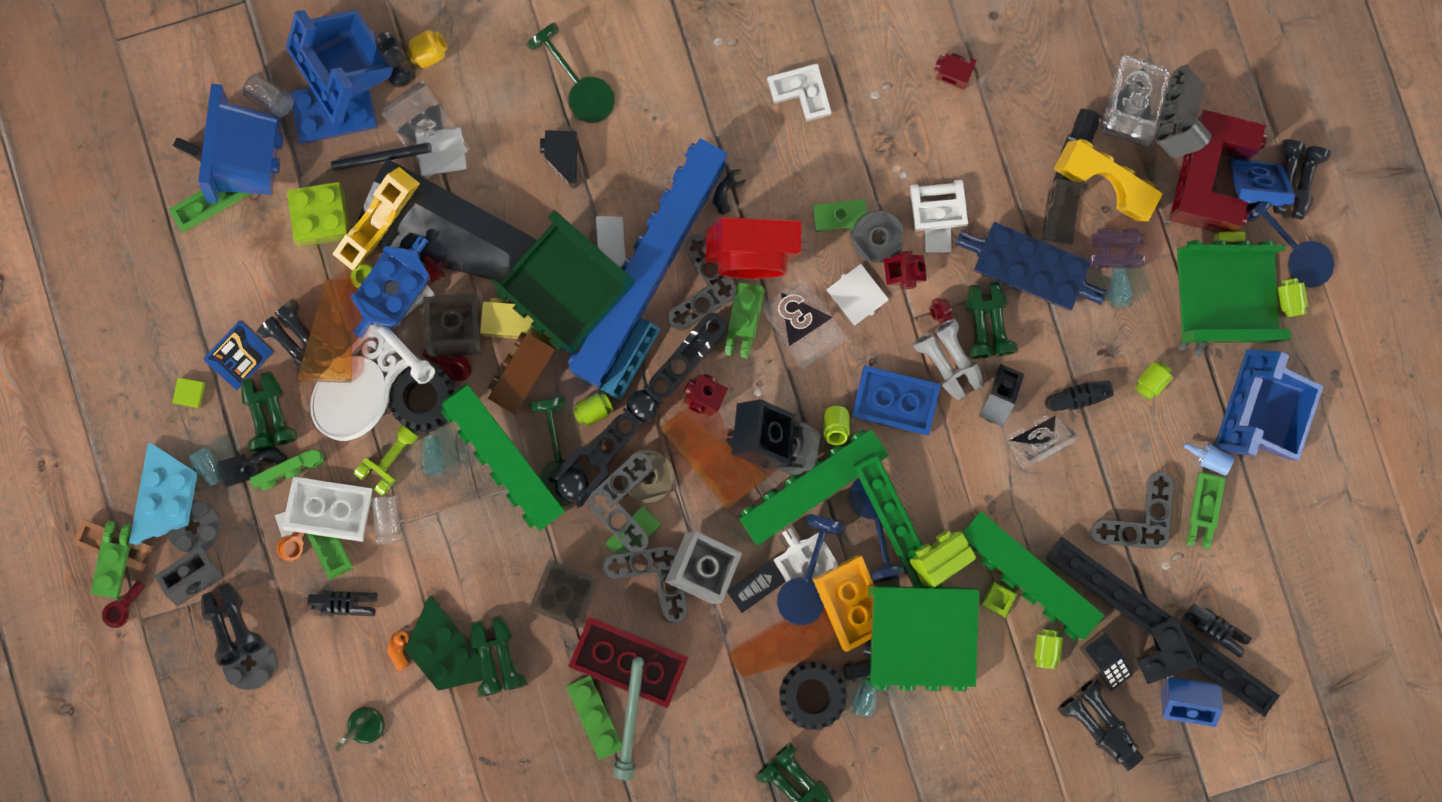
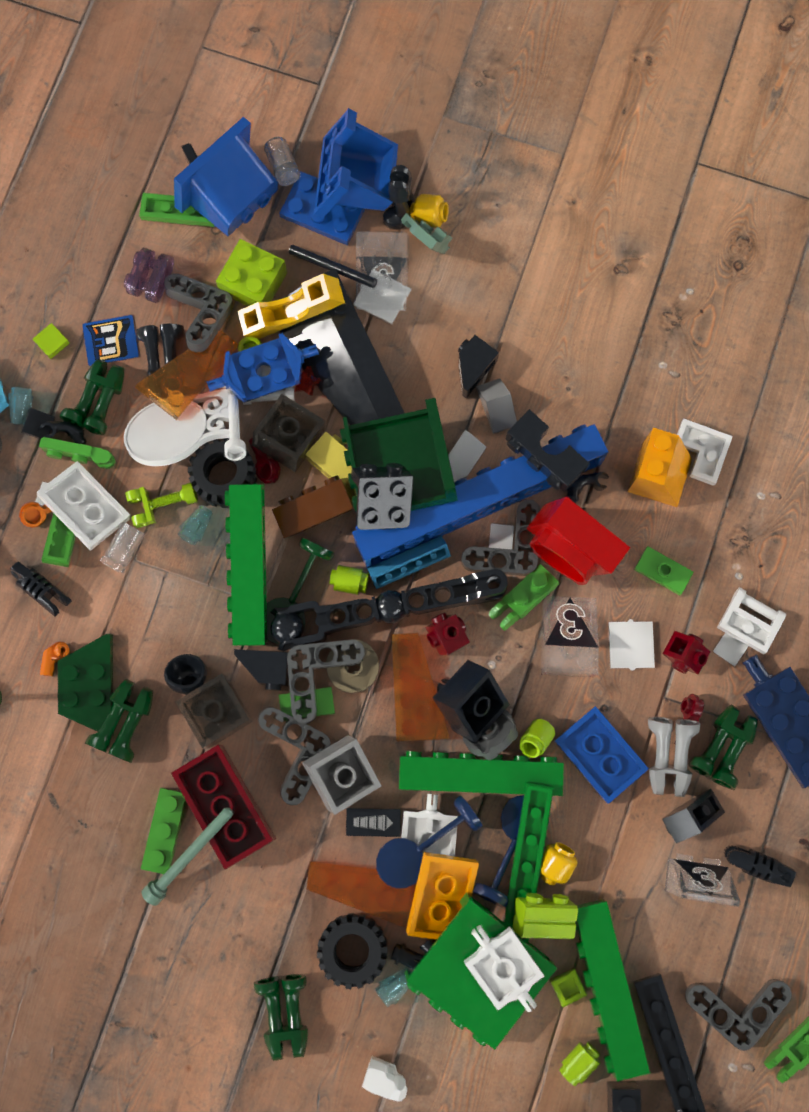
camera: 40 degrees right, 5 degrees down
dark green piece [526,22,615,123] -> none
dark grey plate [850,210,904,263] -> none
none -> clear purple brick [124,247,174,303]
none -> dark grey beam [164,274,233,352]
none -> black piece [164,654,207,695]
none -> black slope [234,649,289,691]
none -> bracket [351,463,413,530]
none -> white rock [362,1056,408,1101]
none -> sand green plate [401,213,453,254]
none -> white plate [464,925,544,1012]
none -> light grey slope [476,378,517,434]
none -> white sticker [489,524,514,549]
none -> black arch [505,409,590,493]
none -> yellow head [540,842,578,886]
none -> light orange slope [627,427,692,507]

